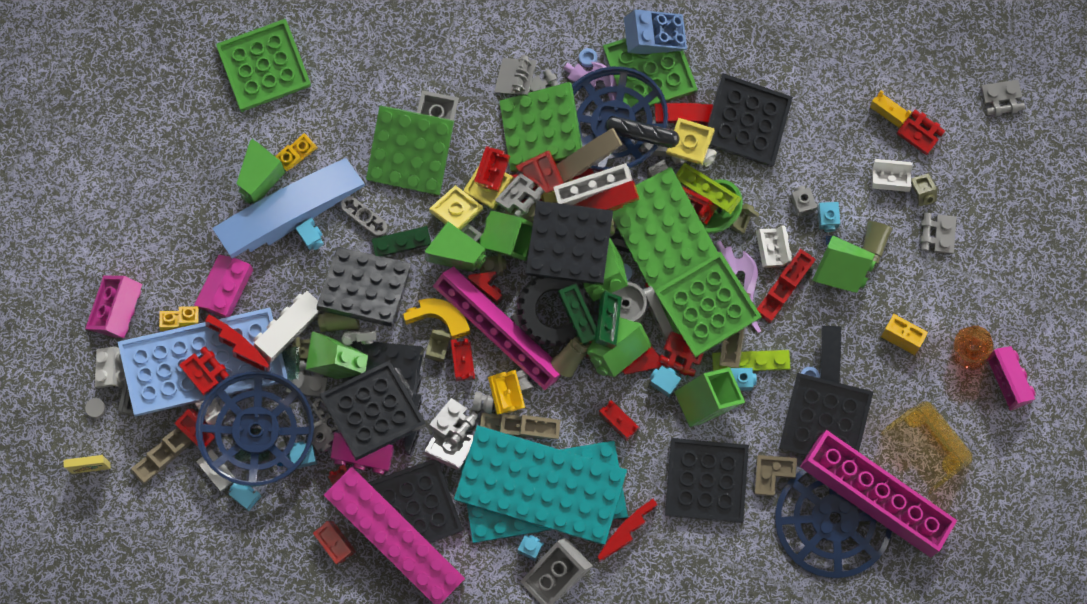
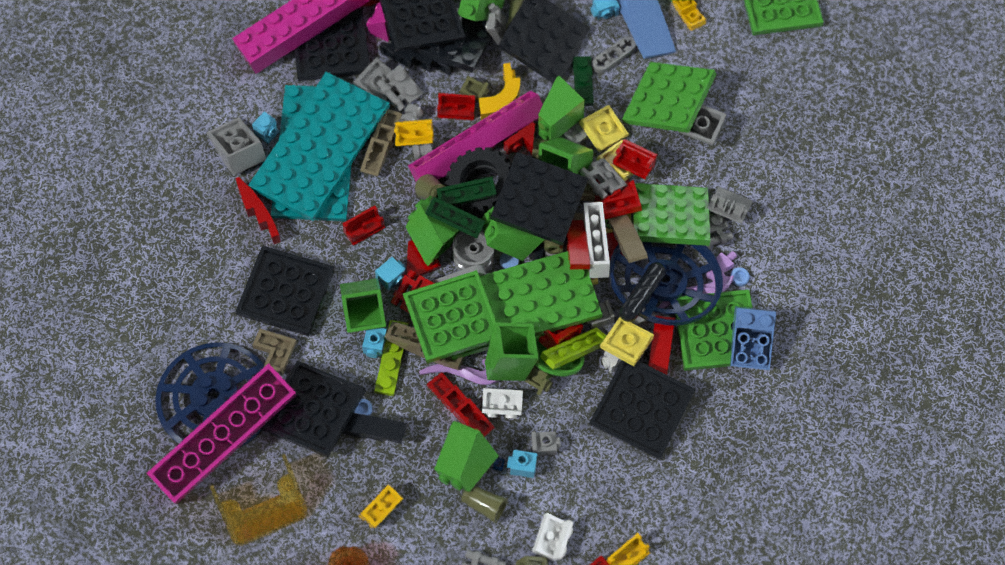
camera: 100 degrees right, 10 degrees down
none -> bright green slope [485,322,539,381]

